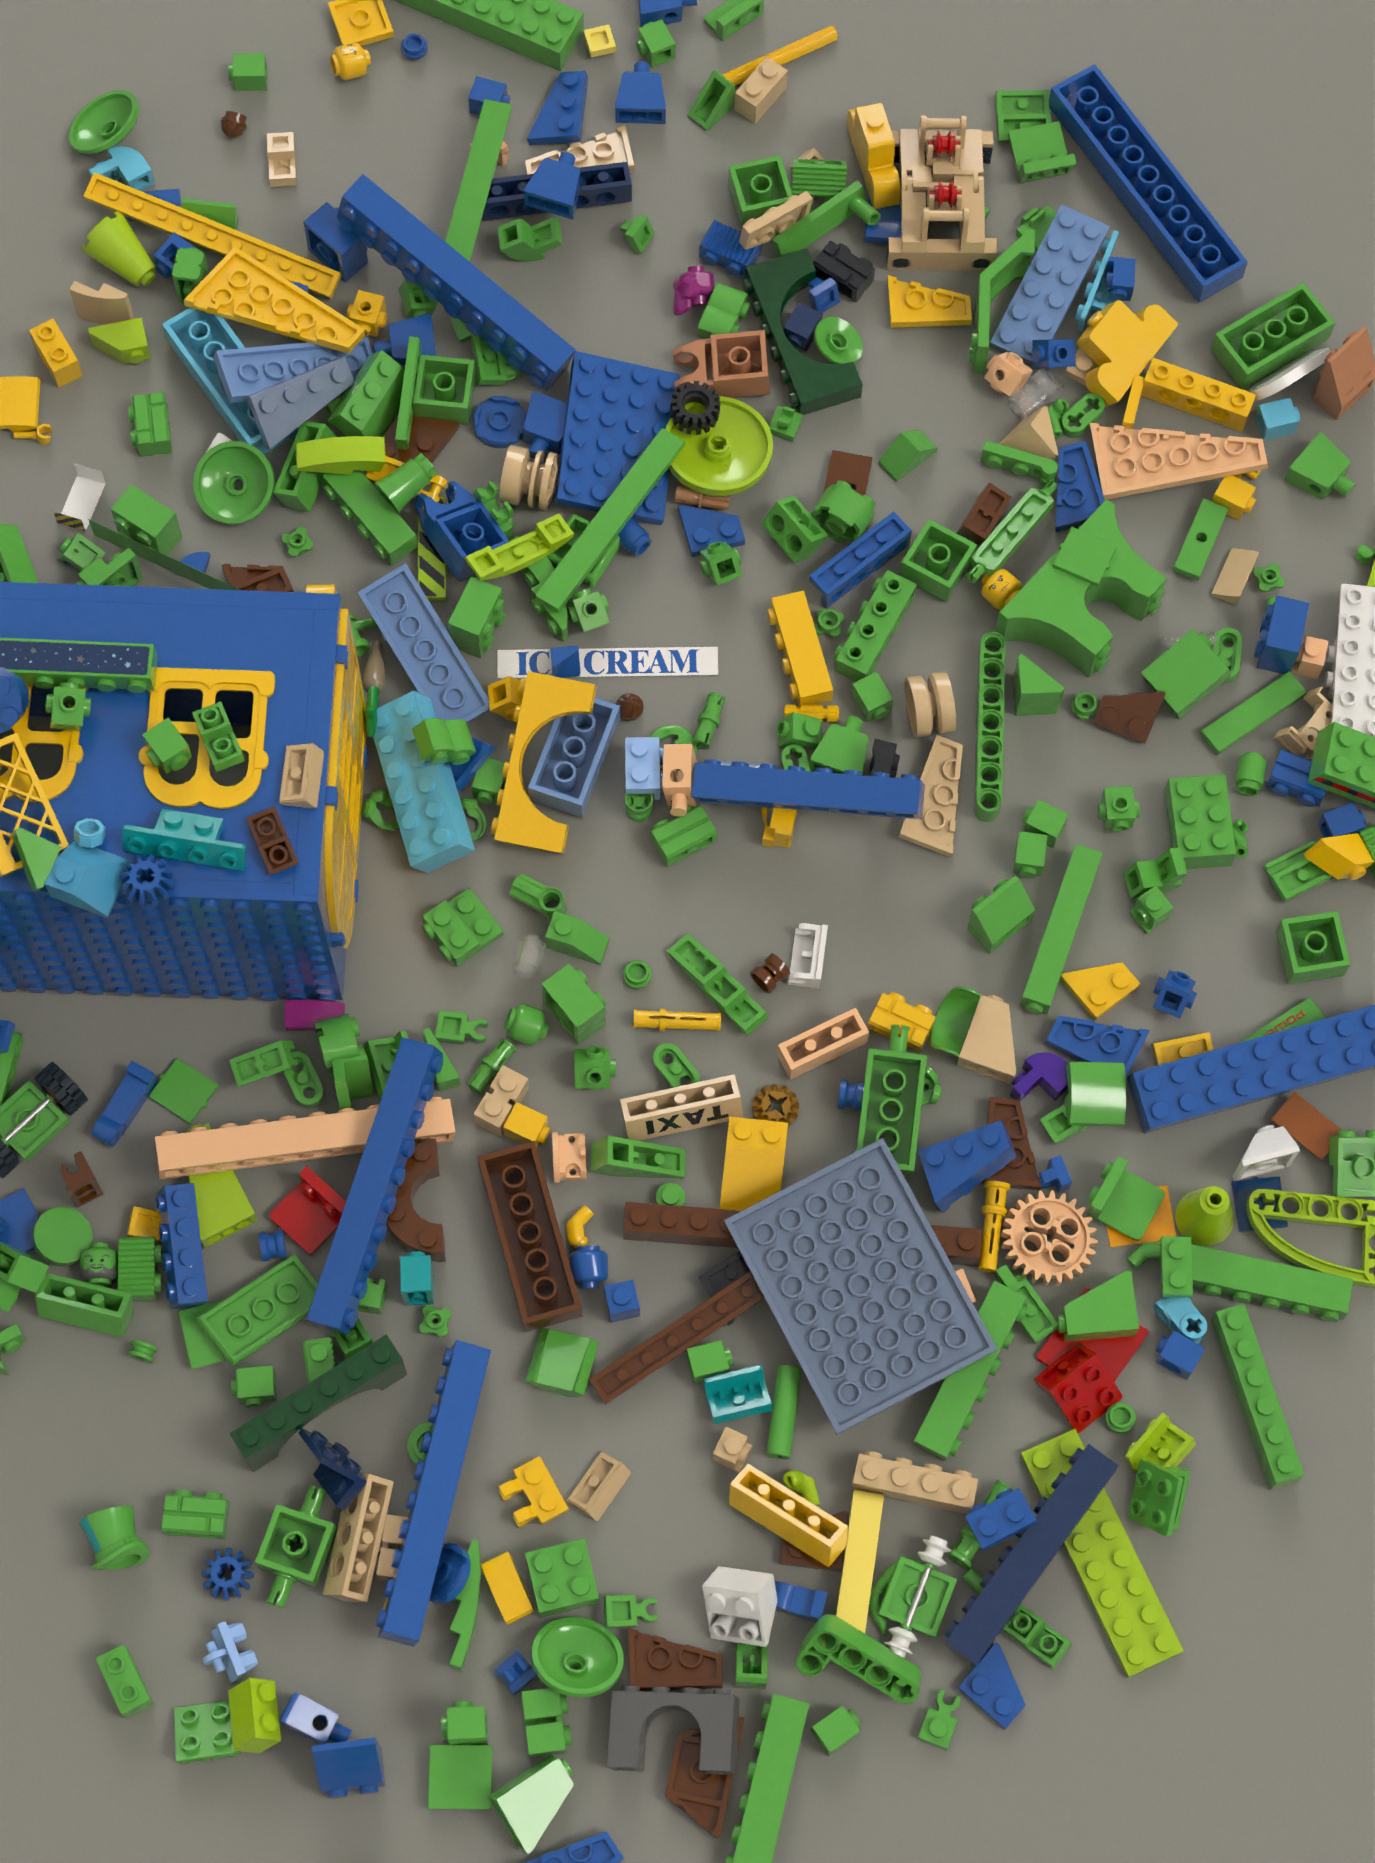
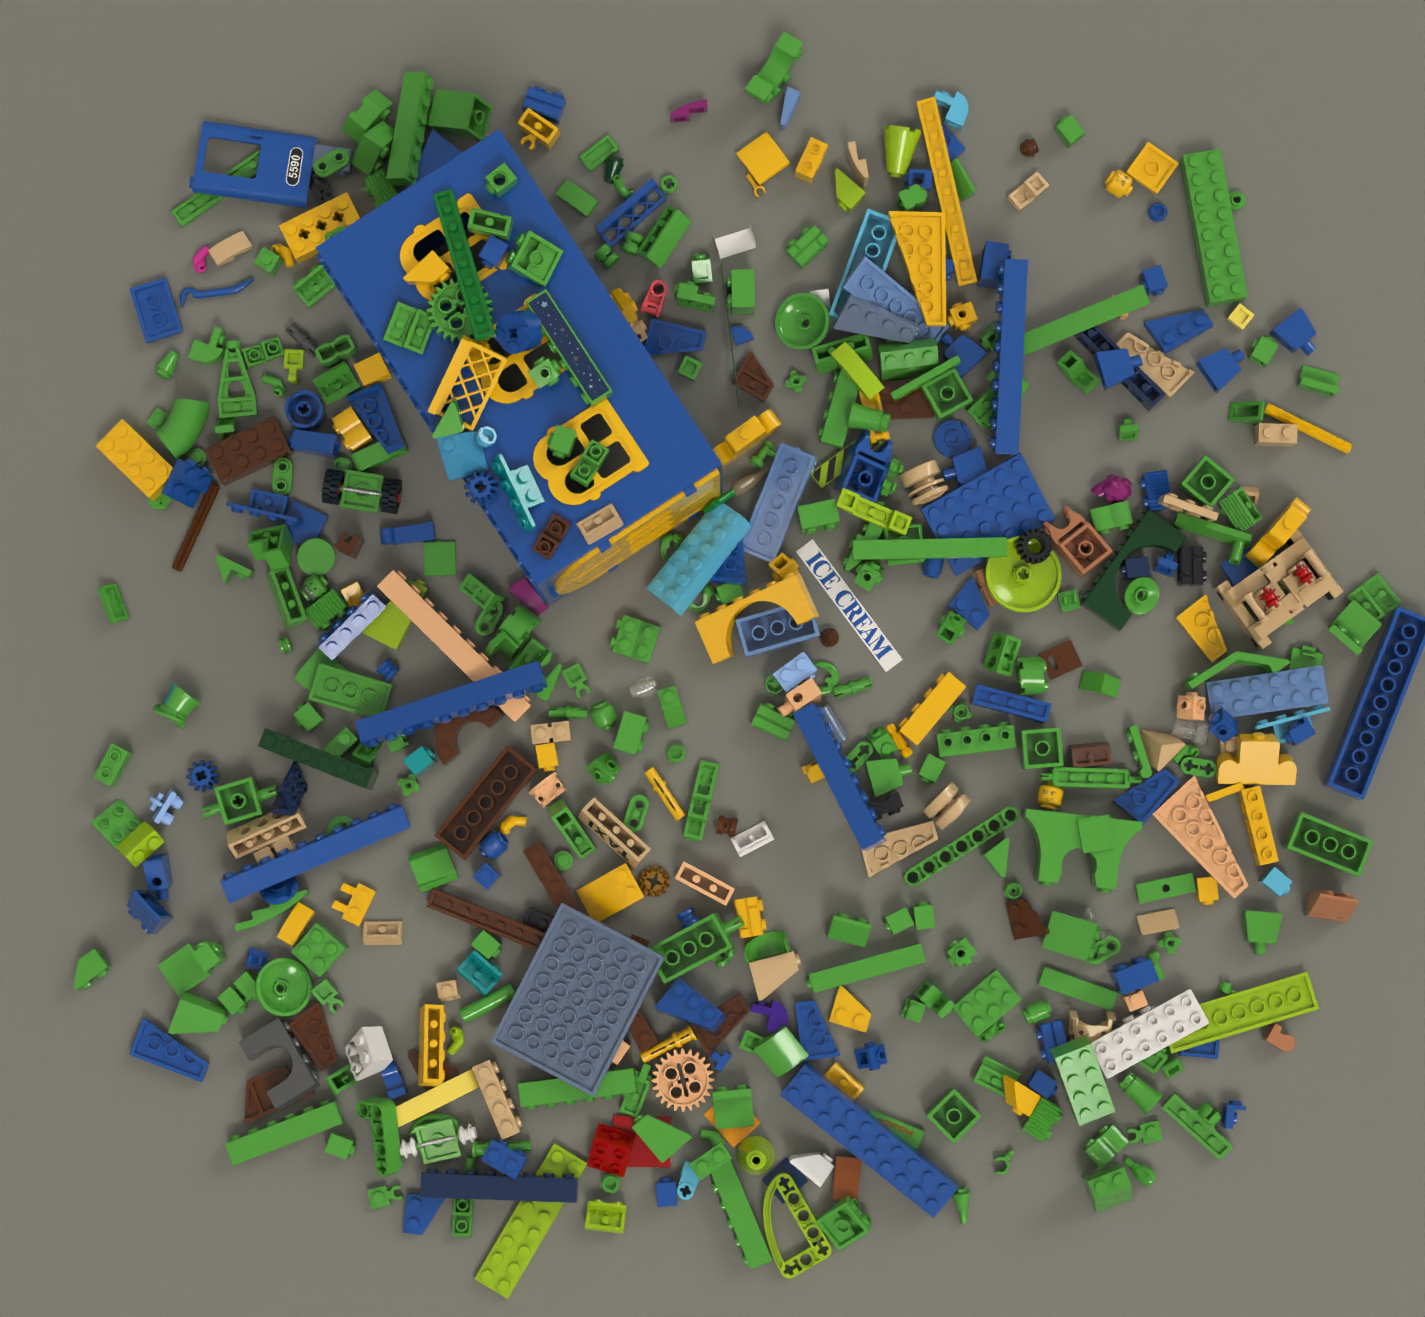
camera: 60 degrees right, 15 degrees up
bright green dish [69,90,140,154] -> none
bright green brick [162,1490,230,1539] -> none
red bracket [269,1166,346,1255] -> none
bright green brick [412,718,476,765] -> none
bright green piece [509,873,567,921] -> none
blue slope [550,645,581,678] -> none
bright green bracket [1128,1460,1191,1537] -> none
bright green brick [1211,1304,1305,1490] -> none
white tile [1249,347,1331,401] -> none

